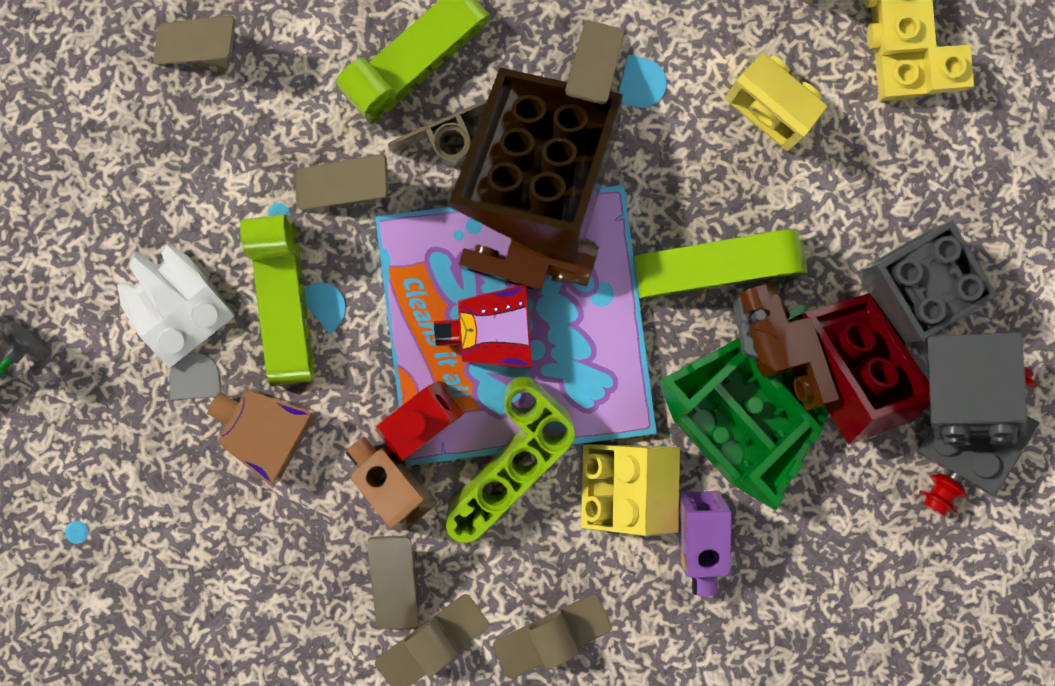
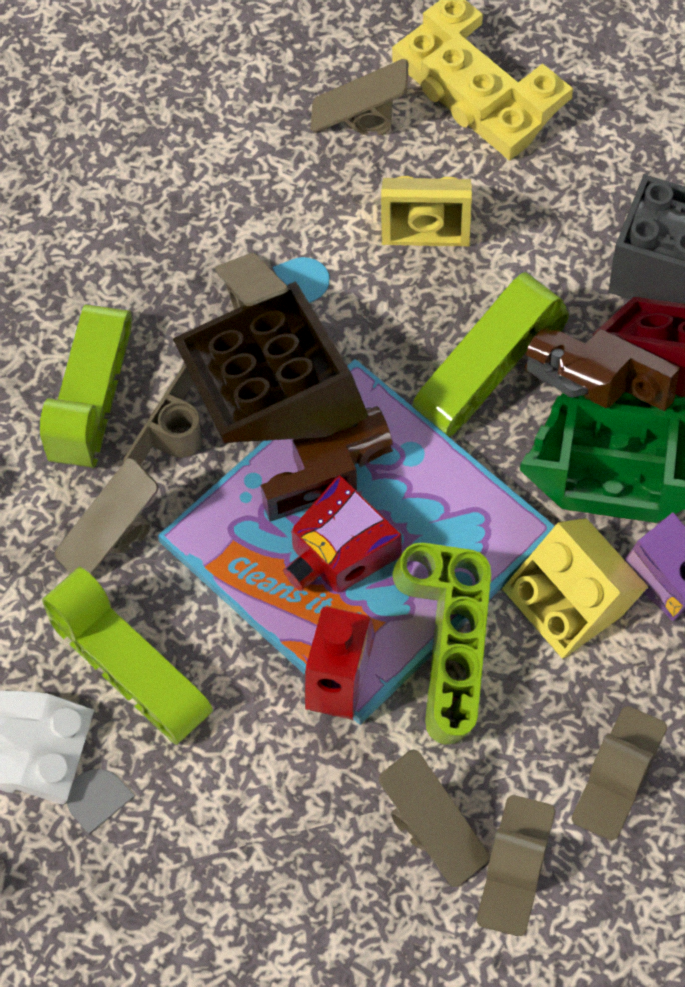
camera: 35 degrees left, 25 degrees down
medium nougat torso [207,390,317,485] -> none
medium azure piece [304,283,346,335] -> none
medium nougat torso [346,437,438,531] -> none

